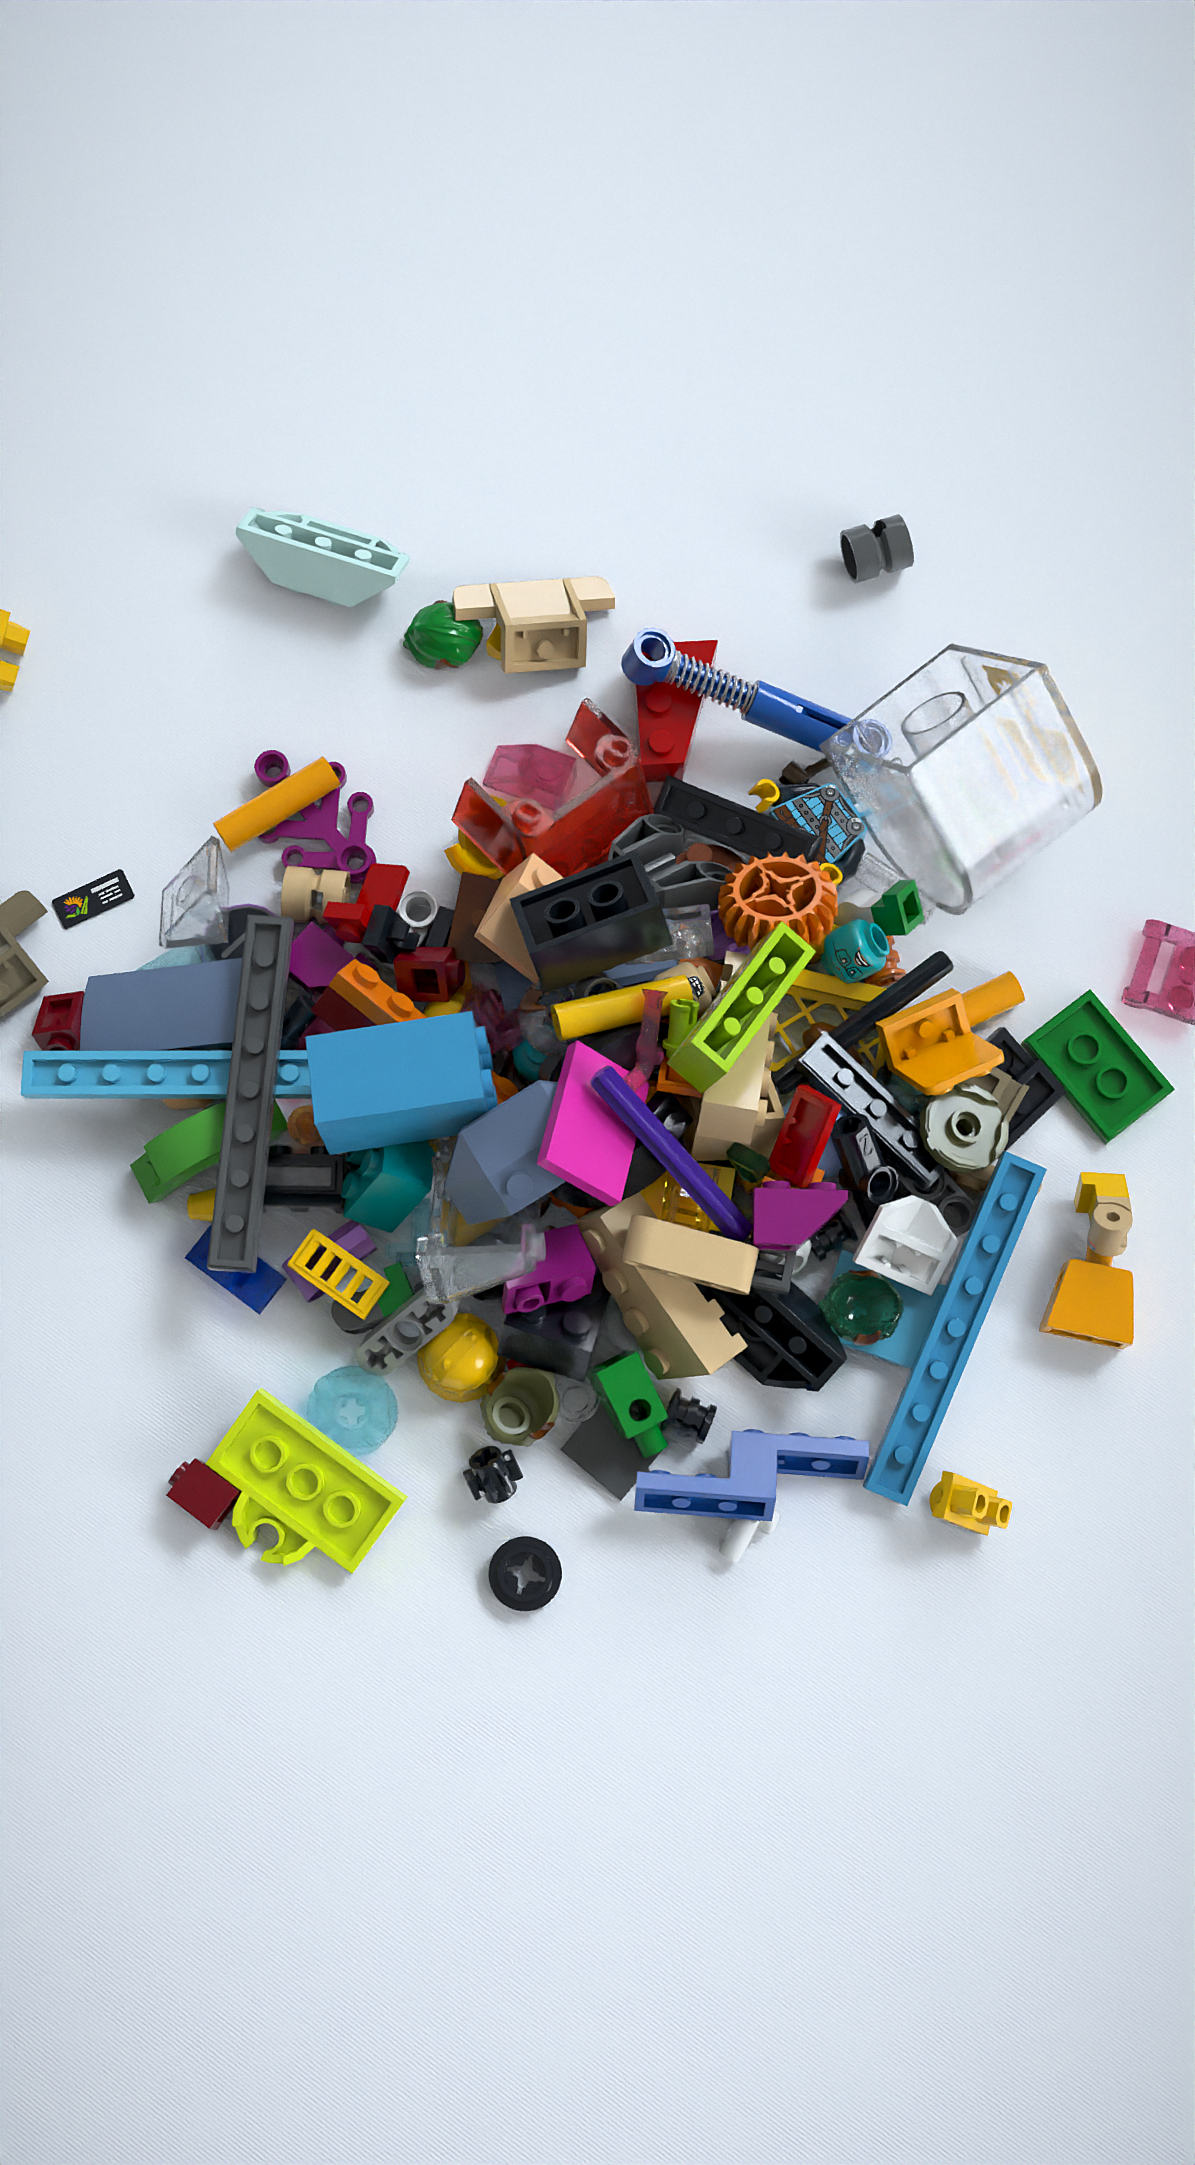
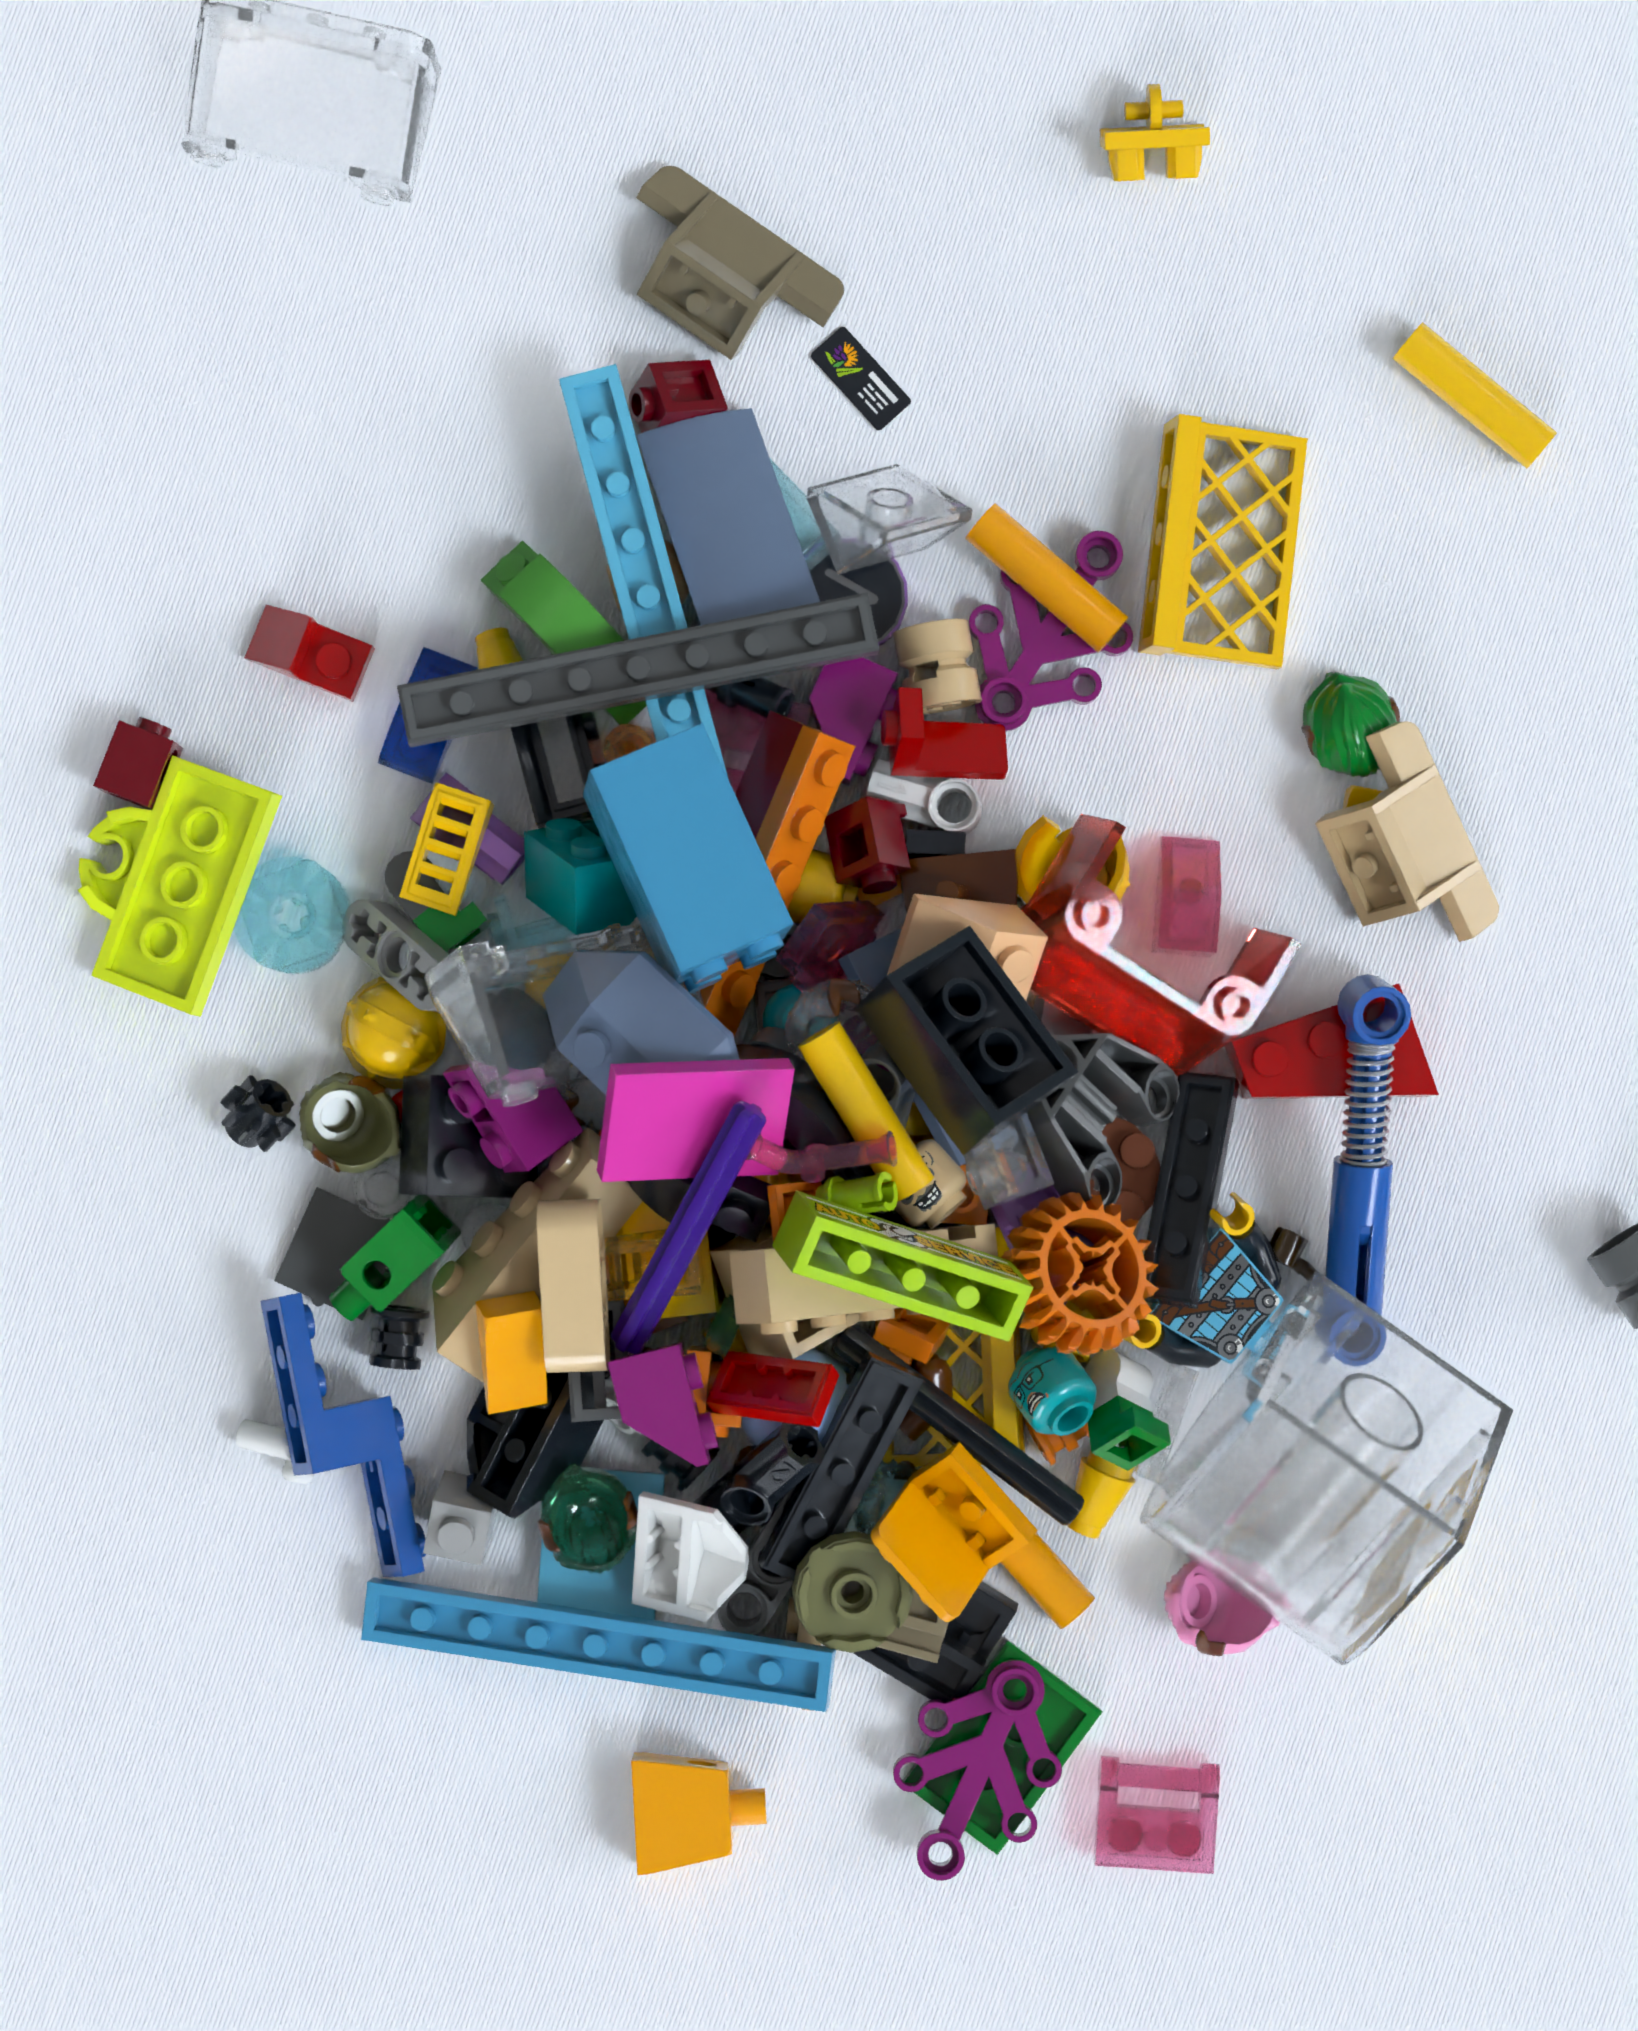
camera: 70 degrees right, 10 degrees up
light aqua wedge [235,507,410,607] -> none
black tile [362,904,421,964] -> none
black gear [488,1536,562,1611] -> none
yellow hips [929,1471,1012,1536] -> none
leg [1074,1172,1133,1257] -> none
none -> red slope [244,604,375,702]
none -> light grey brick [423,1470,497,1566]
none -> light orange slope [475,1291,547,1414]
none -> orange tile [873,1308,950,1366]
none -> magenta plant [893,1660,1062,1881]
none -> yellow cone [1067,1451,1136,1539]
none -> yellow fence [1138,414,1308,670]
none -> bright pink hair [1164,1555,1280,1656]
none -> yellow piece [1392,322,1557,469]

